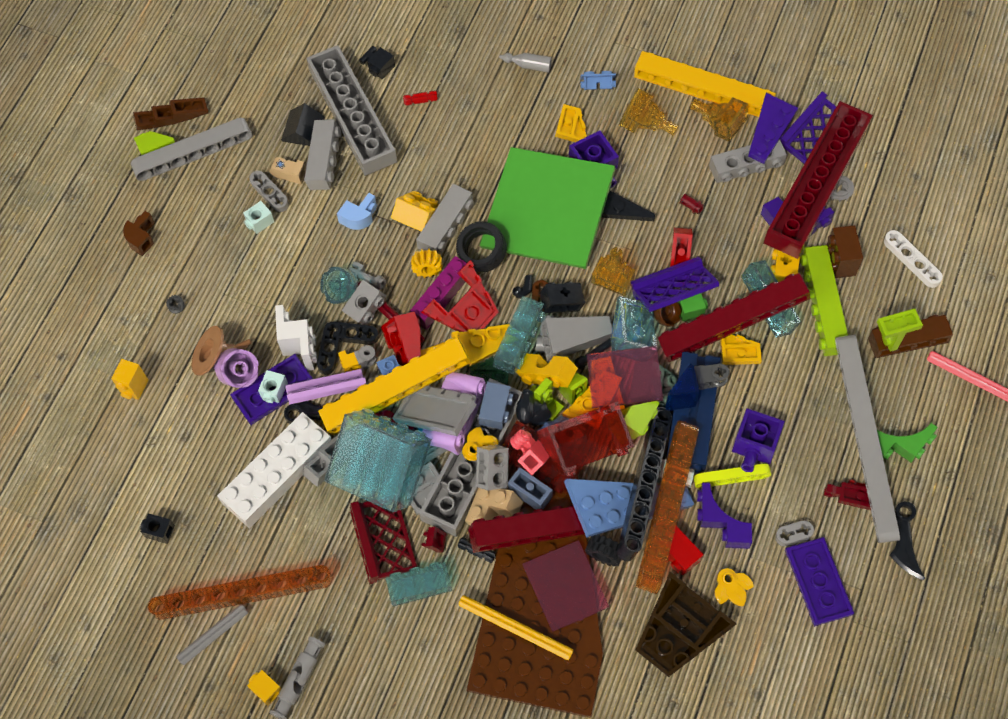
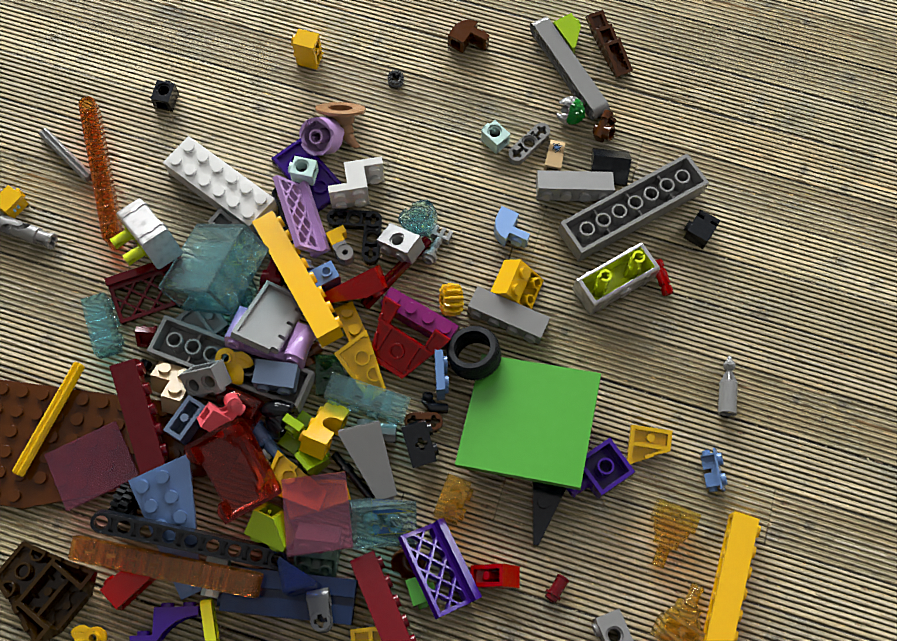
camera: 80 degrees right, 5 degrees up
none -> flat silver piece [110,198,183,269]
none -> medium blue plate [434,350,449,401]
none -> piece [556,96,585,125]
none -> piece [572,242,660,315]
none -> reddish brown plate [593,110,617,143]

